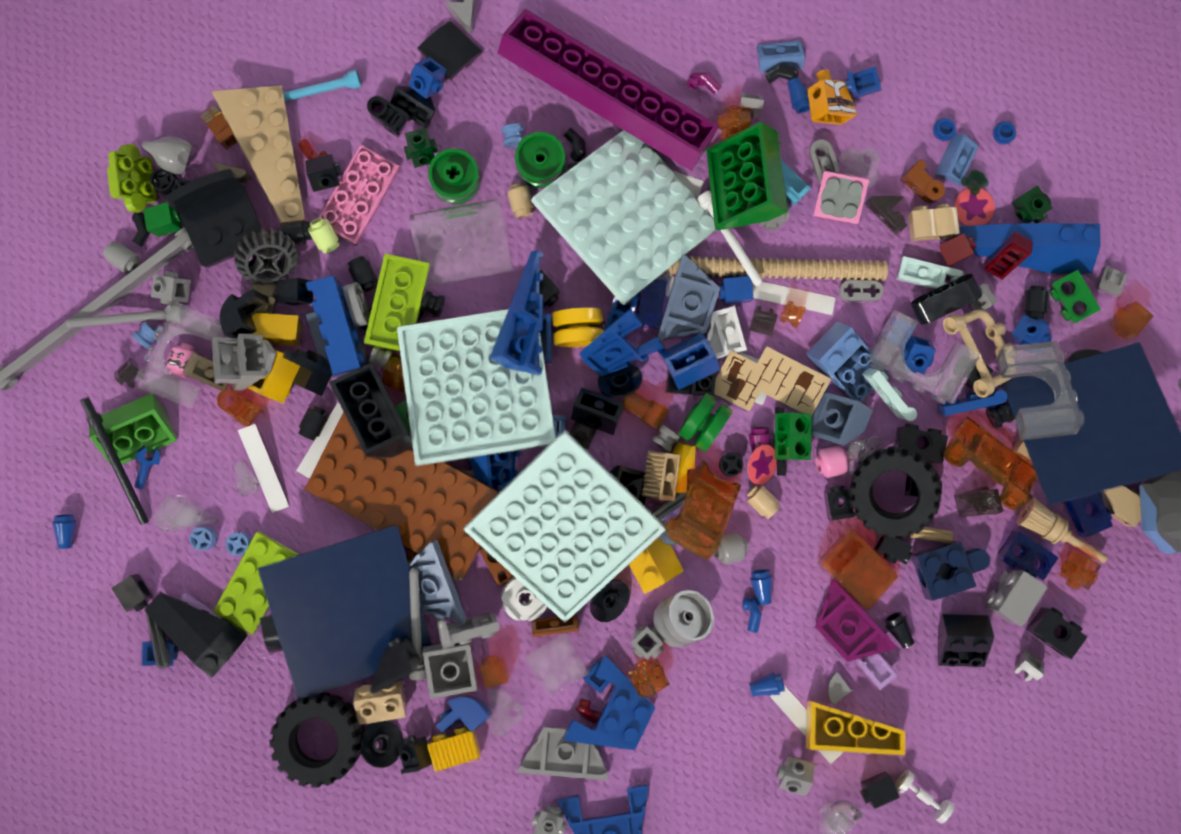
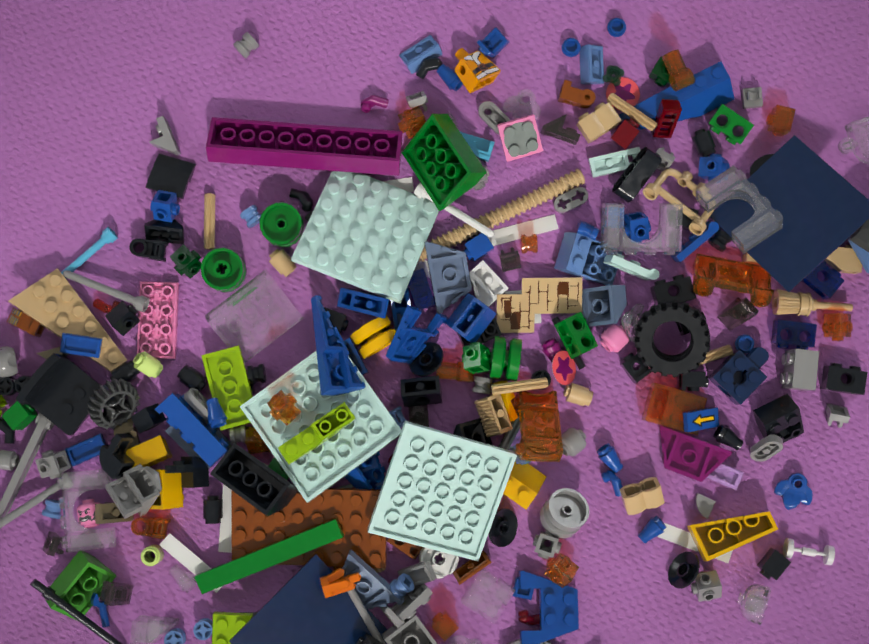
camera: 25 degrees left, 0 degrees up
none -> blue tile [60,333,103,358]
none -> light grey piece [63,270,150,312]
none -> blue tile [65,433,107,467]
none -> clear smoke slope [100,581,134,606]
none -> yellowish green brick [141,545,164,566]
none -> green tile [194,518,344,594]
none -> tan axle [204,193,216,250]
none -> blue cone [206,398,227,428]
none -> clear orange brick [267,390,301,425]
none -> lime slope [278,402,356,465]
none -> orange rock [320,568,361,598]
none -> blue slope [337,288,389,318]
none -> medium blue wheel [390,573,414,598]
none -> light grey tile [397,560,437,586]
none -> green brick [462,342,491,374]
none -> tan axle [491,377,548,395]
none -> blue plate [577,220,599,240]
none -> tan axle [607,93,657,131]
none -> tan brick [620,477,665,515]
none -> clear orange piece [662,49,695,91]
none -> black dish [668,552,700,589]
none -> blue tile [683,407,719,432]
none -> blue plate [735,334,754,354]
none -> light grey plate [750,434,783,462]
none -> blue plate [774,473,813,510]

